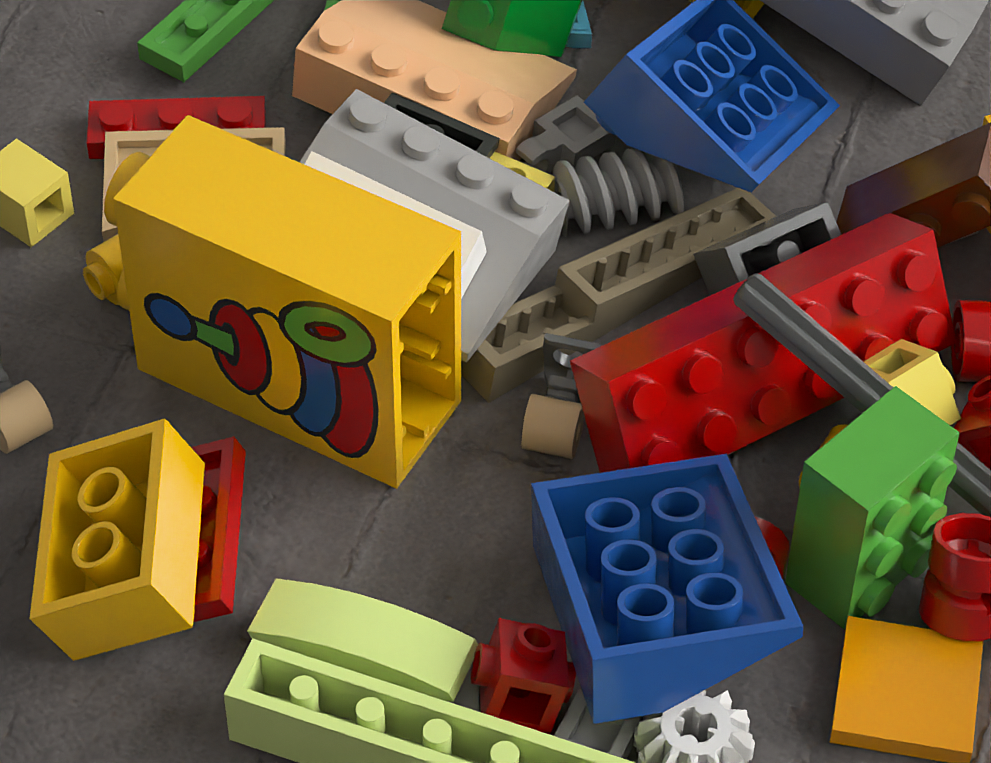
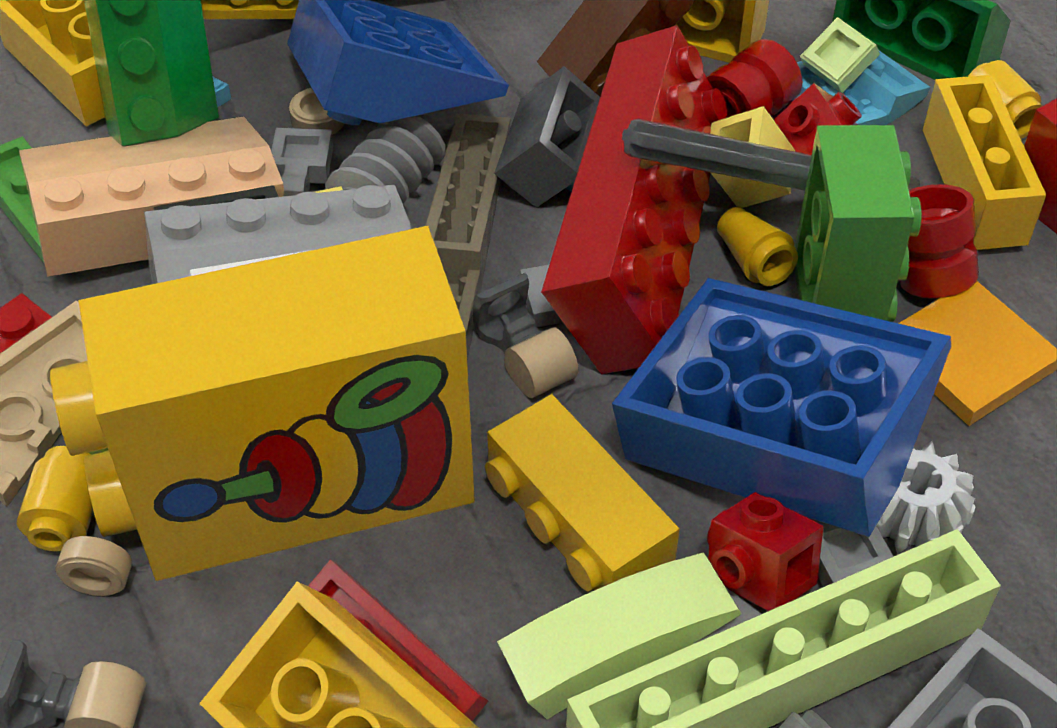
camera: 45 degrees left, 0 degrees up
none -> tan tile [55,536,132,596]
none -> yellow brick [485,394,680,592]

